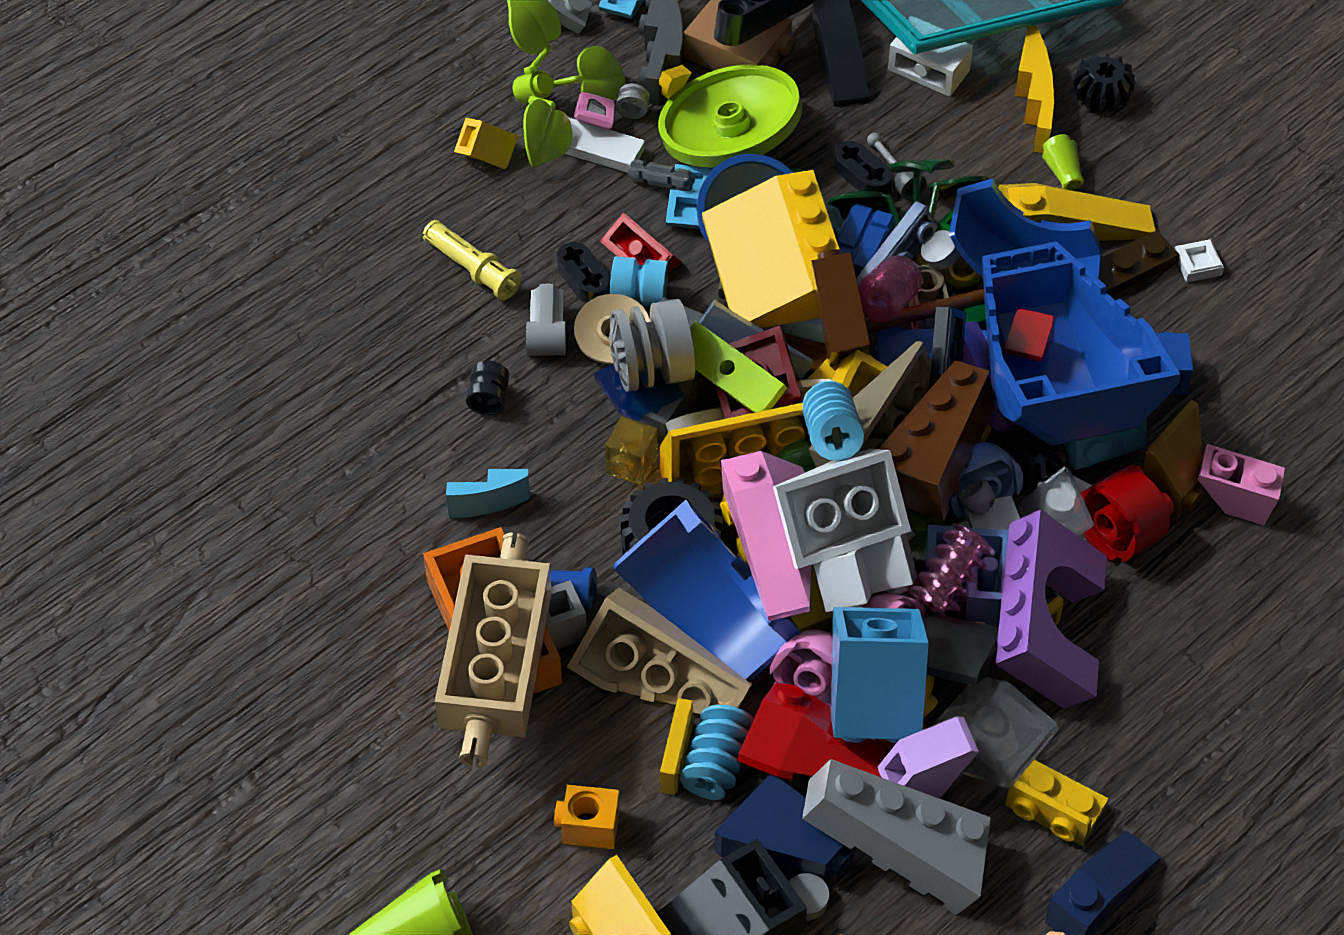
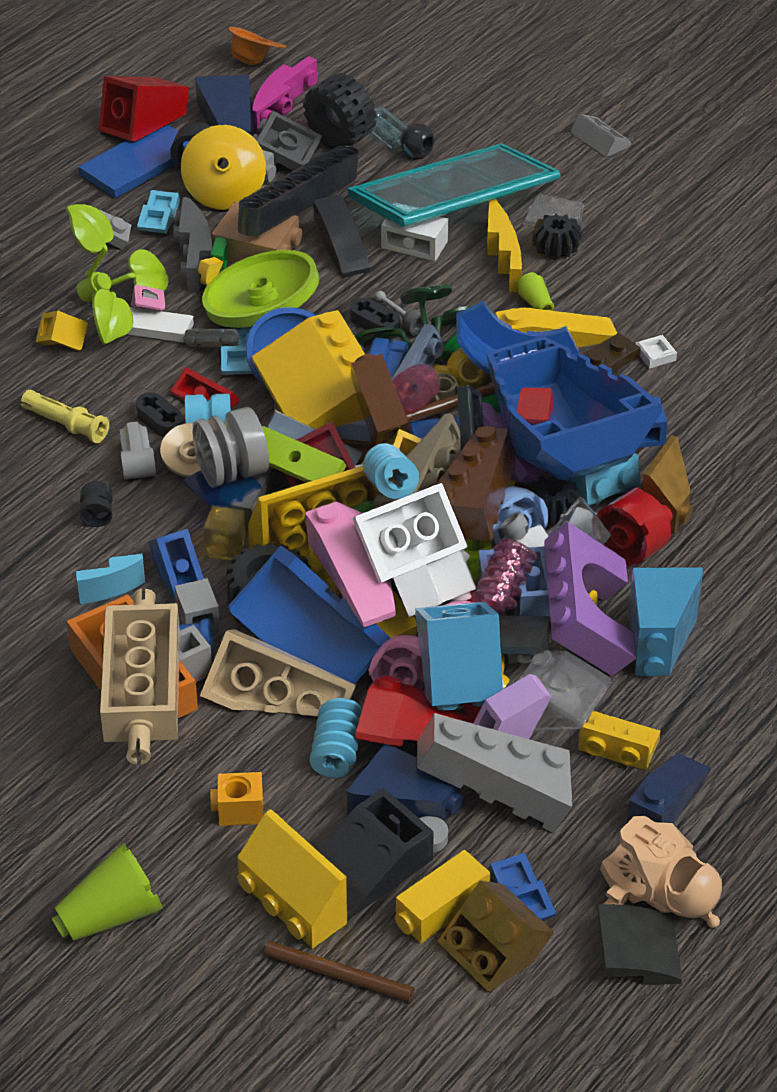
camera: 10 degrees left, 10 degrees down
light grey bush [616,84,650,119] -> none
yellow tile [660,698,694,795] -> none
light grey tile [921,230,960,269] -> none
bright pink slope [1198,444,1285,525] -> none
none -> blue slope [148,529,204,603]
none -> light grey brick [175,578,220,631]
none -> green tile [211,237,228,273]
none -> clear piece [524,194,586,227]
none -> dark azure slope [628,567,703,676]

